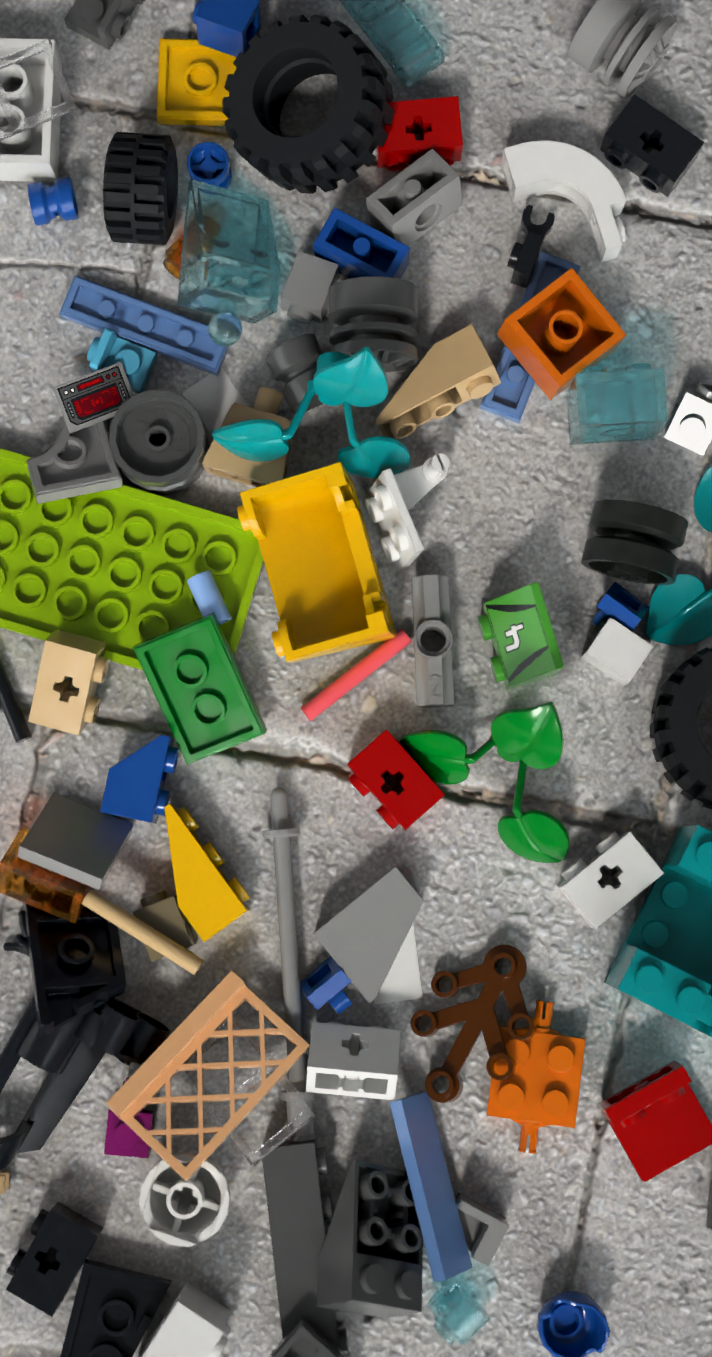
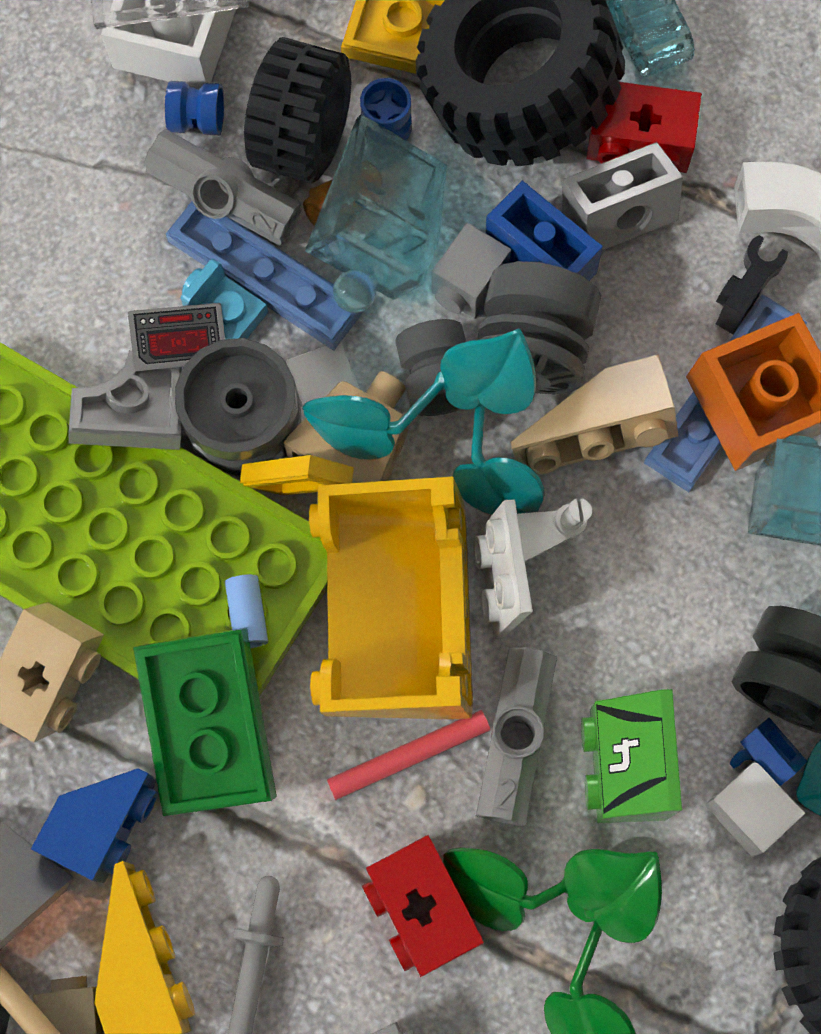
camera: 15 degrees right, 10 degrees down
none -> light grey piece [144,129,302,246]
none -> yellow tile [240,455,354,496]

